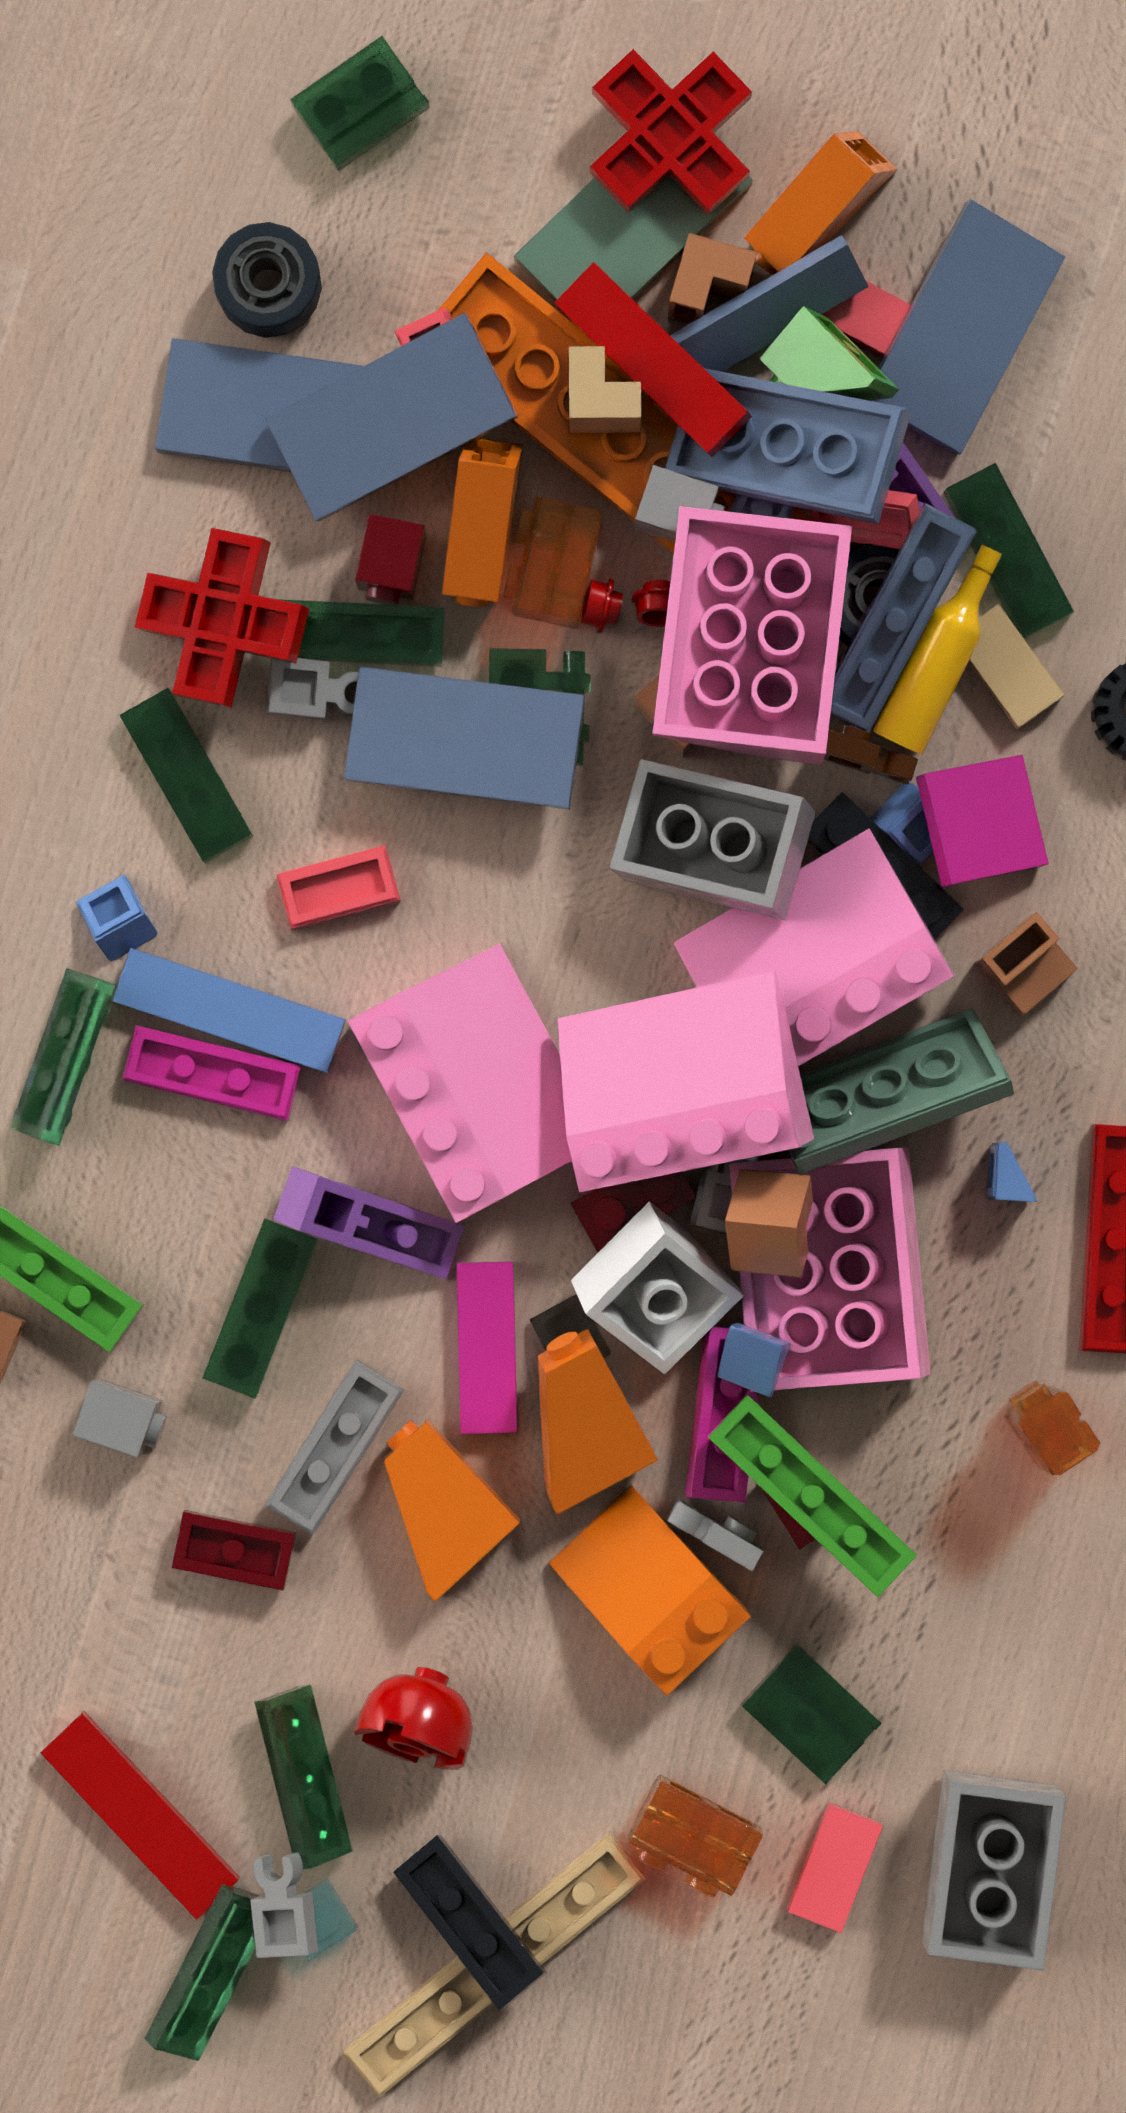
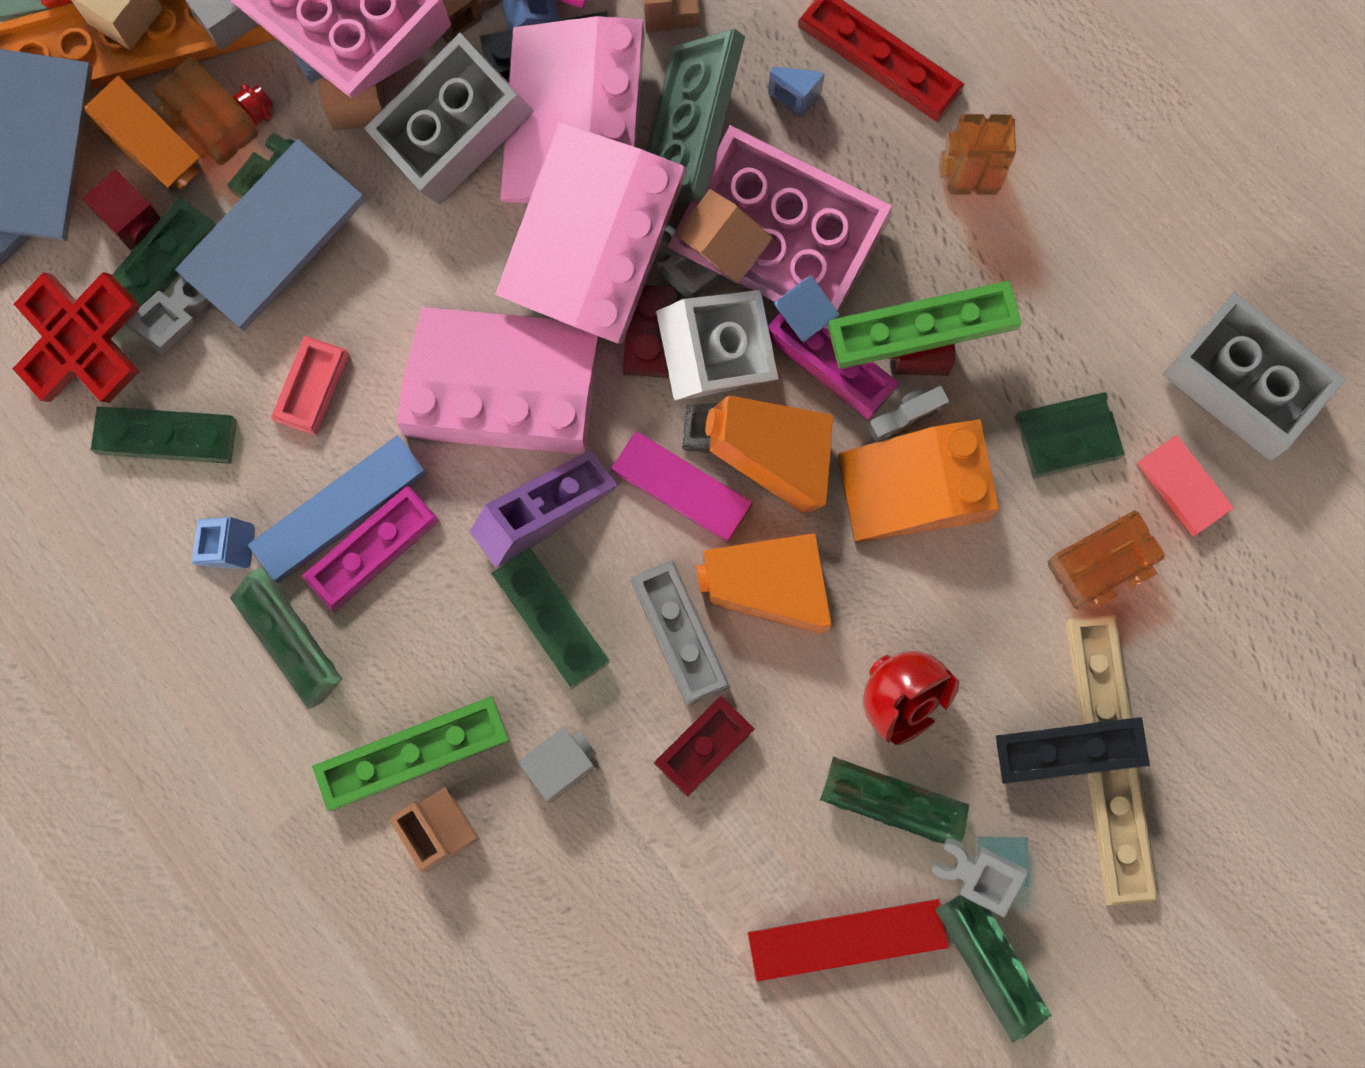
camera: 55 degrees left, 10 degrees down
red plate [631,580,670,627] -> none

